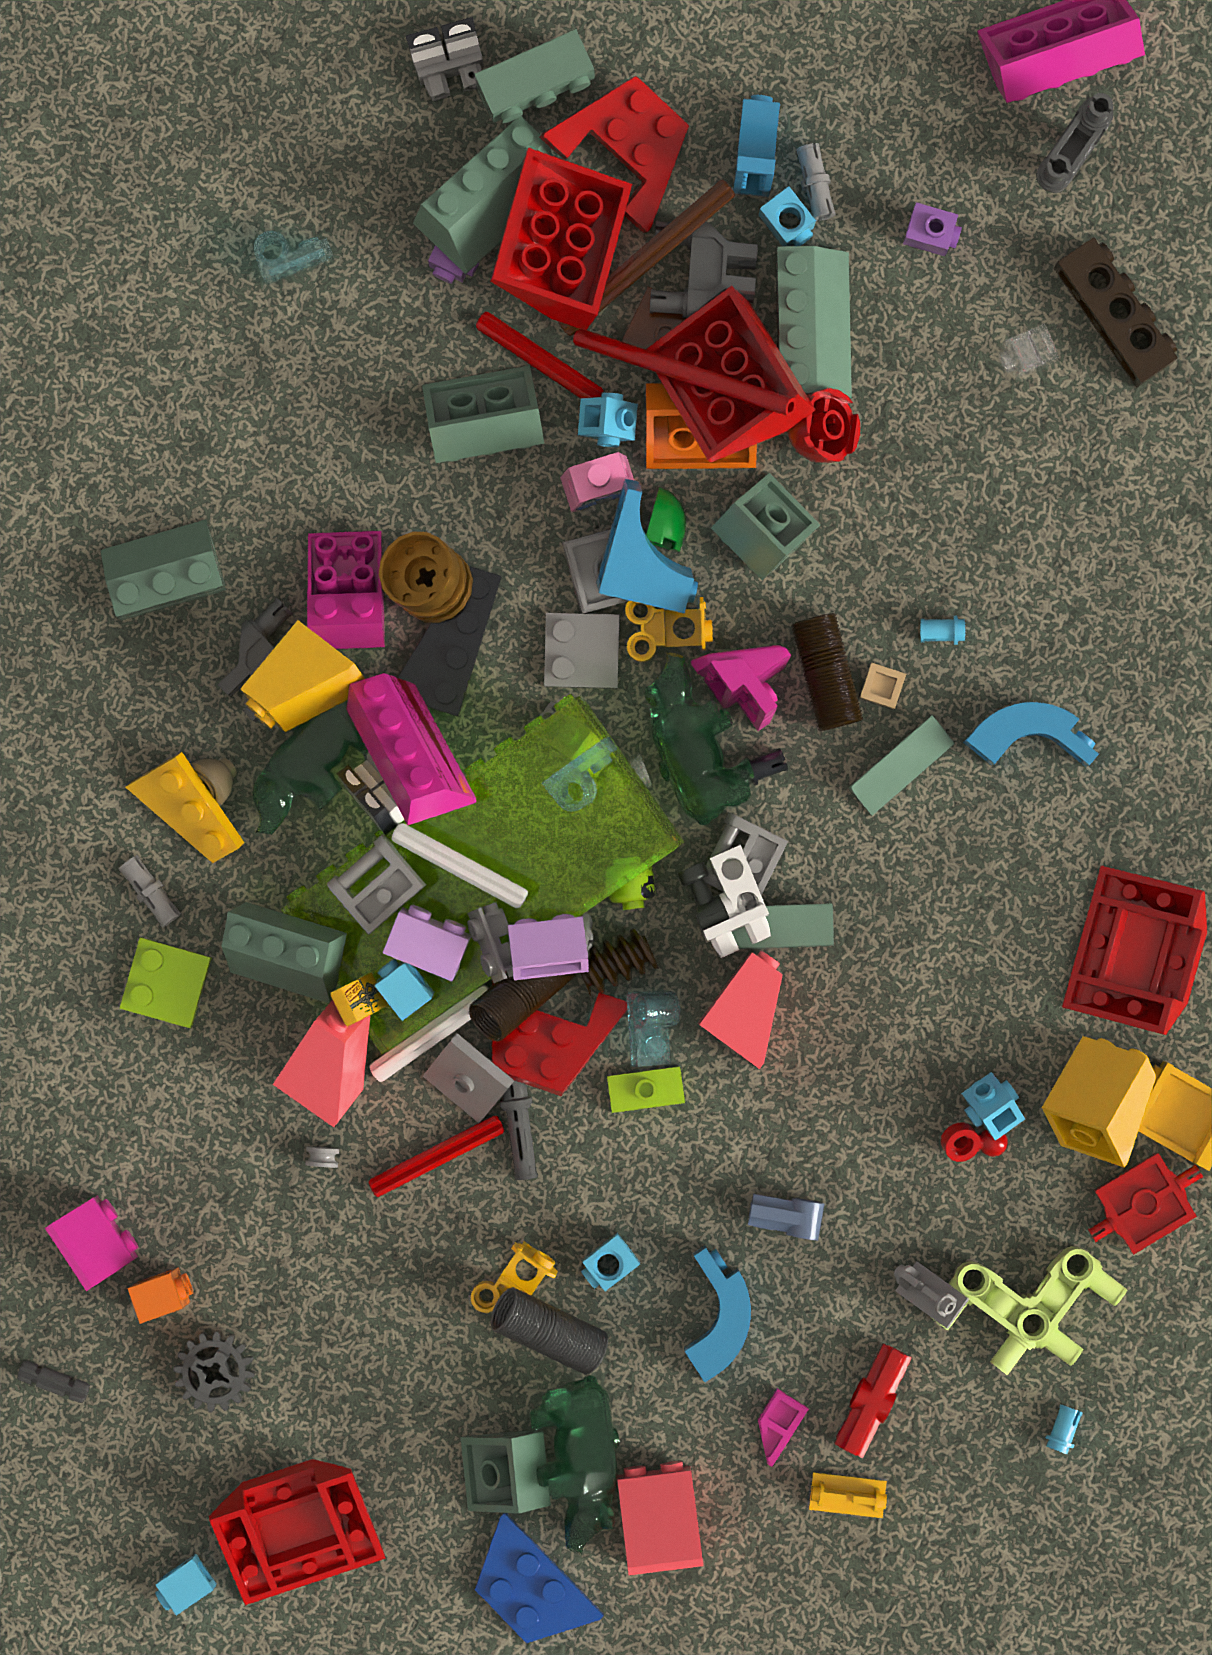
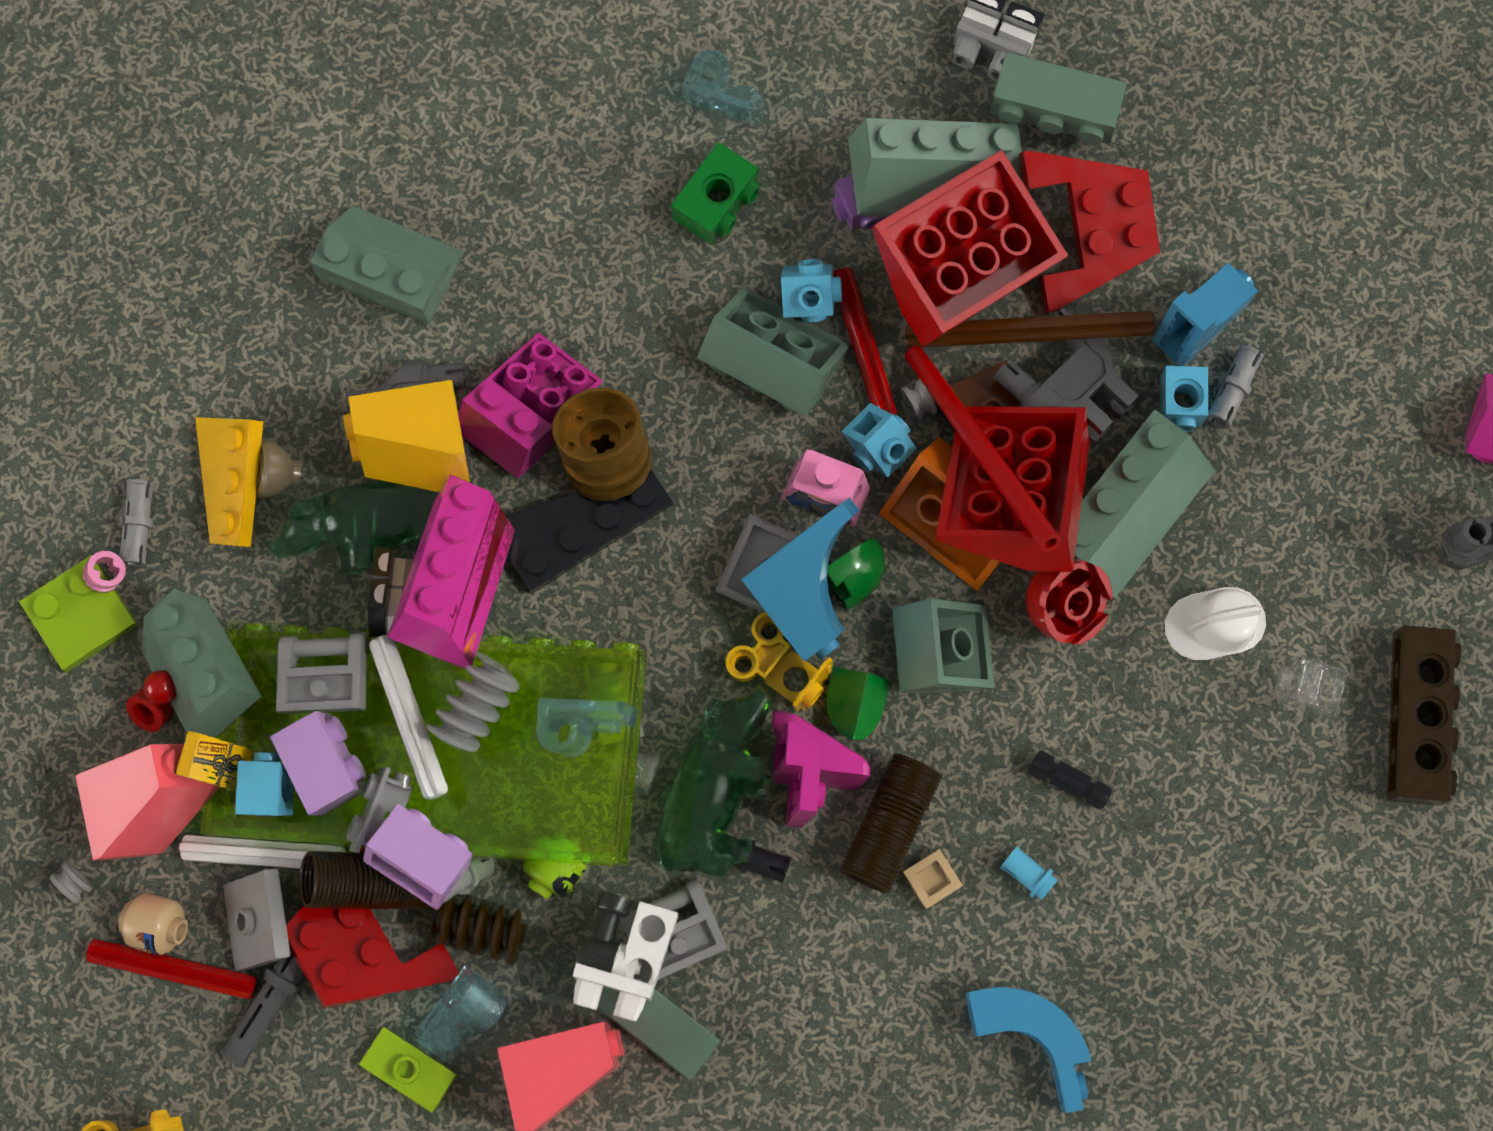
camera: 45 degrees right, 10 degrees down
light grey plate [544,613,619,689] -> none
sand green slope [847,715,955,816] -> none
medium lavender brick [903,202,962,256] -> none
none -> bright pink bush [83,551,126,593]
none -> tan head [118,893,188,955]
none -> red plate [126,670,176,732]
none -> light grey piece [427,651,520,752]
none -> green brick [671,142,761,246]
none -> medium azure brick [781,259,842,322]
none -> green brick [827,667,891,740]
none -> light grey bush [901,379,937,422]
none -> black axle [1029,751,1112,809]
none -> white piece [1165,587,1266,660]

